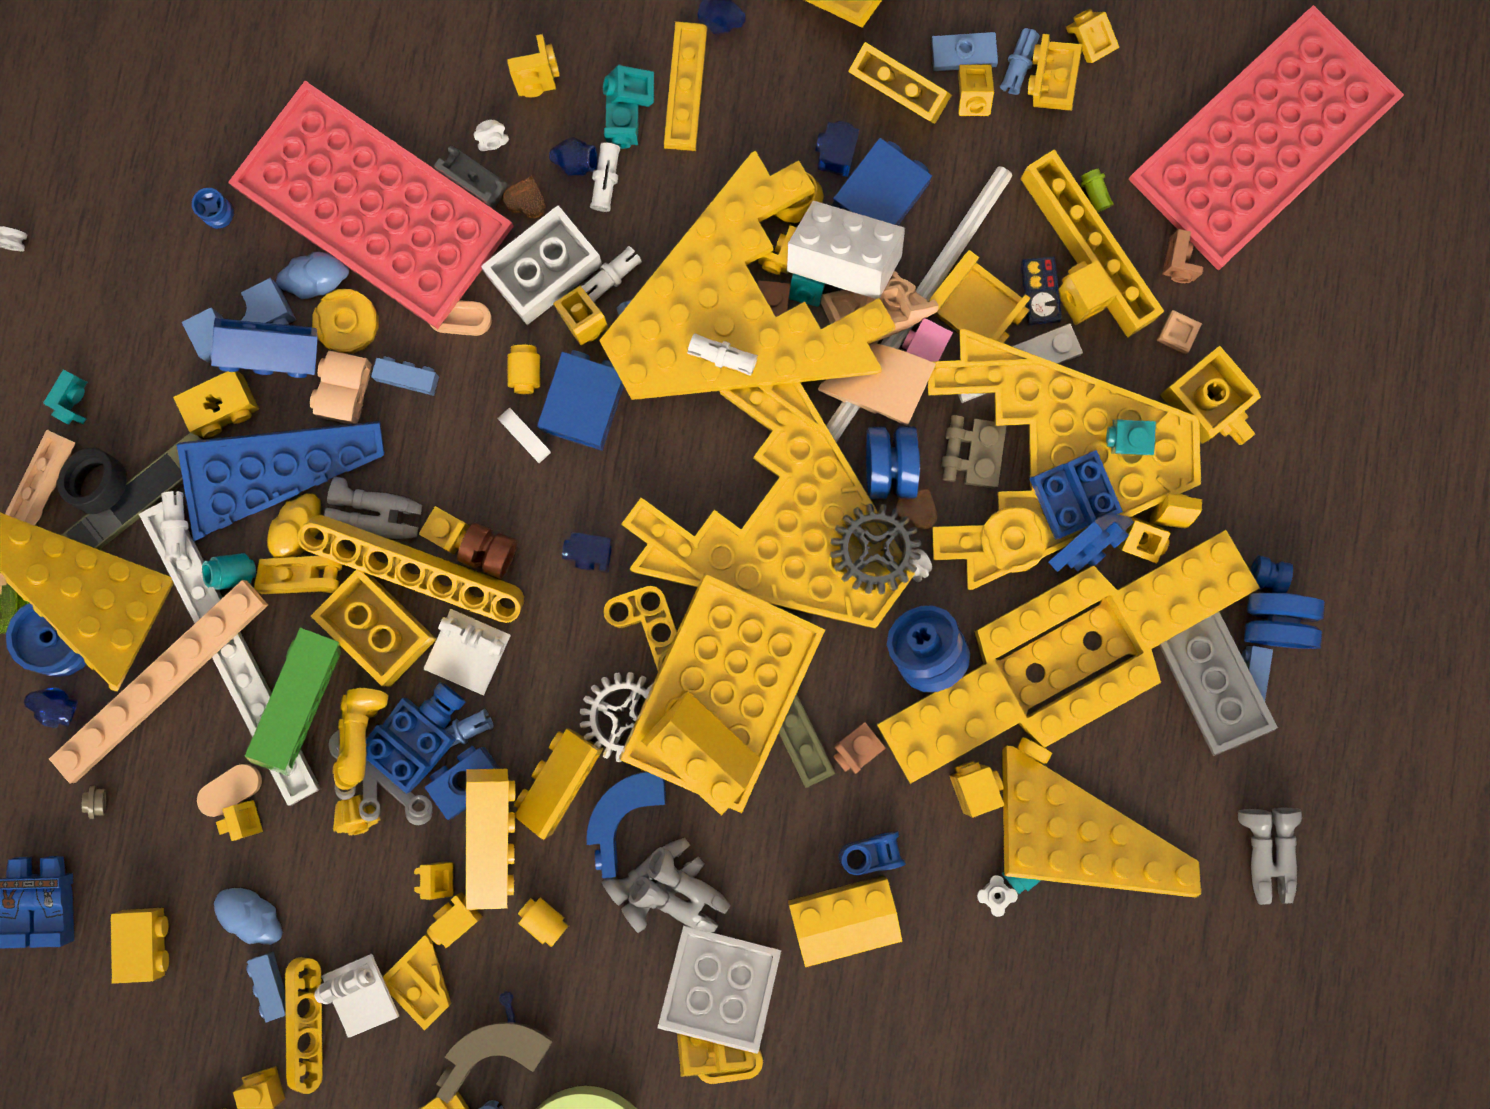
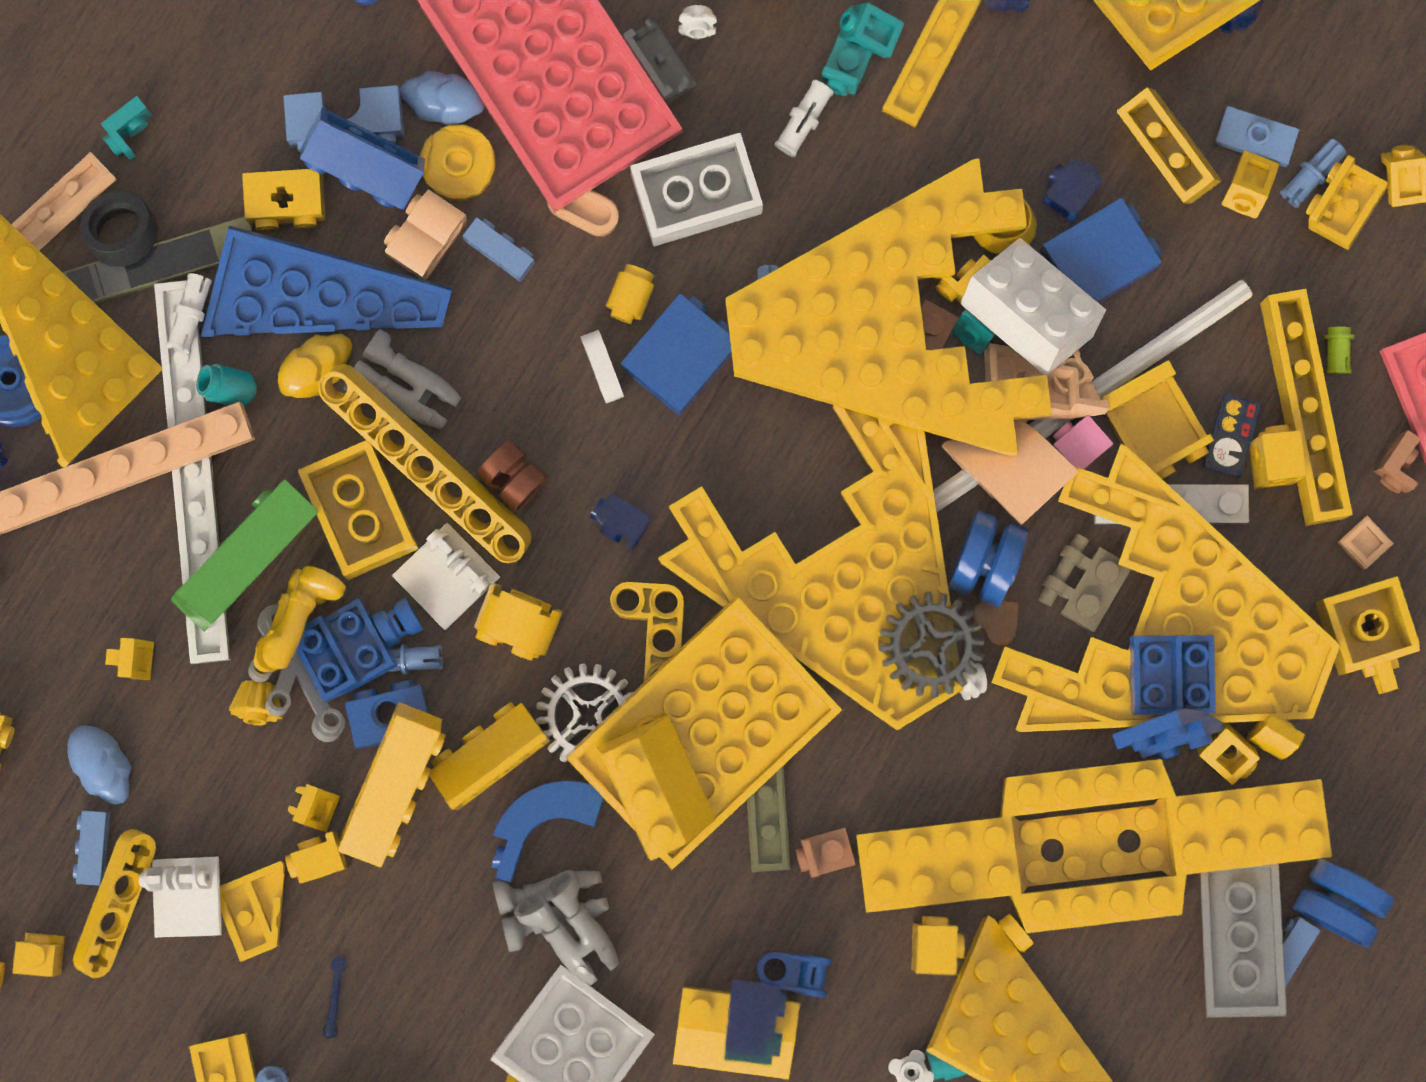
camera: 20 degrees right, 0 degrees up
light nougat tile [197,764,262,817] -> none
yellow plate [254,556,342,594] -> none
yellow bracket [419,506,470,555] -> none
dark tan arch [436,1022,554,1103] -> none
clear orange tile [503,176,546,218] -> none
yellow brick [518,897,569,947] -> none
clear blue rock [549,137,598,176] -> none
yellow slope [553,286,608,345] -> none
white pin [581,246,642,303] -> none
white pin [687,333,758,376] -> none
blue wheel [887,606,971,692] -> none
yellow tile [981,506,1049,573] -> none
teal bracket [1106,419,1156,455] -> none
blue wheel [1250,555,1293,593] -> none
none -> yellow brick [474,583,563,660]
none -> clear blue brick [723,979,787,1066]

